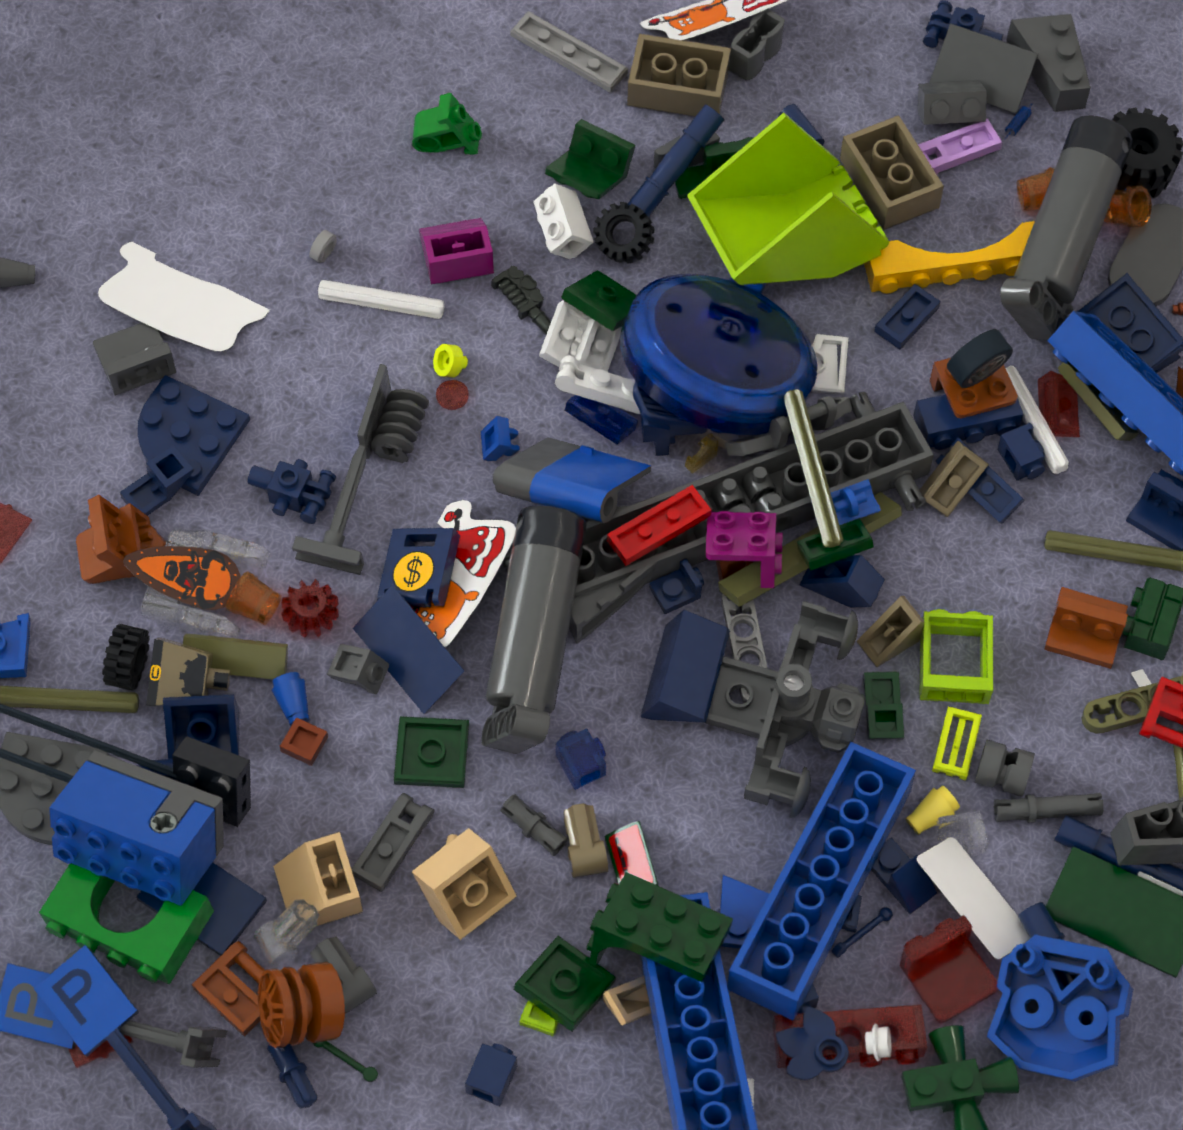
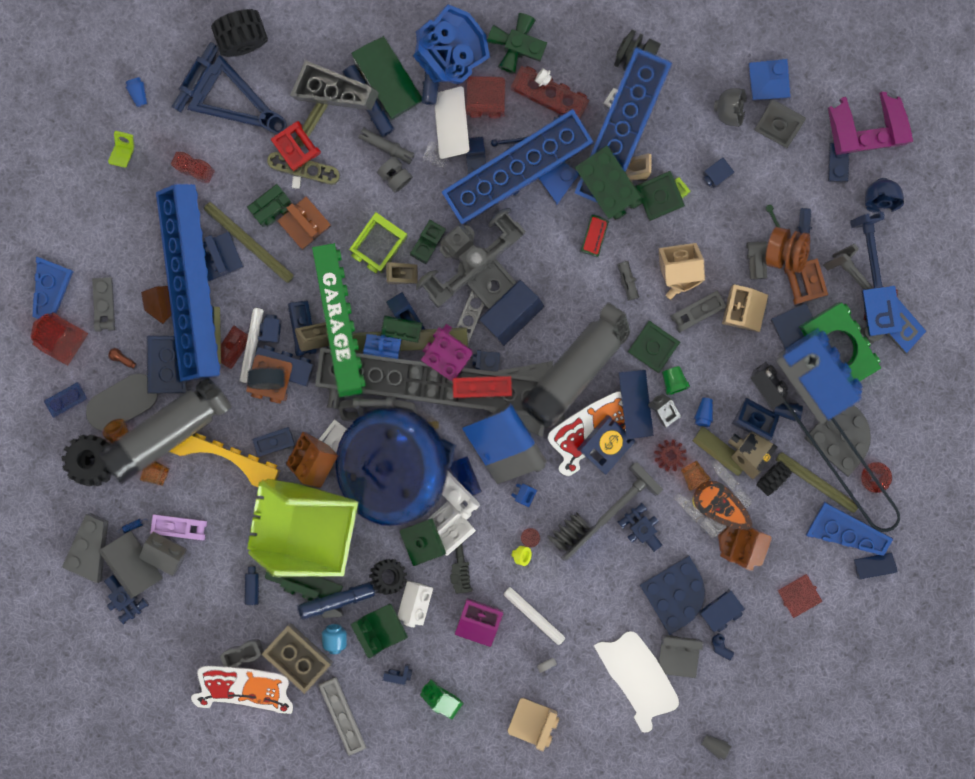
camera: 145 degrees left, 25 degrees up
dark blue slope [120,444,194,516] -> none
clear piece [253,899,320,968] -> none
copper tile [279,717,328,766] -> none
clear blue brick [556,728,606,790] -> none
dark tan piece [563,803,608,878] -> none
dark blue plate [776,1007,848,1080] -> none
axle [783,389,843,548] -> none
dark tan brick [840,115,944,230] -> none
light yellow cone [905,785,960,835] -> none
neon yellow tile [932,706,982,780] -> none
none -> dark orange slope [286,432,338,488]
none -> green brick [312,243,365,397]
none -> dark azure head [322,624,347,654]
none -> dark blue bracket [382,664,412,685]
none -> tan bracket [508,698,559,751]
none -> green piece [662,366,690,395]
none -> dark blue brick [699,589,745,632]
none -> dark blue arm [712,634,734,661]

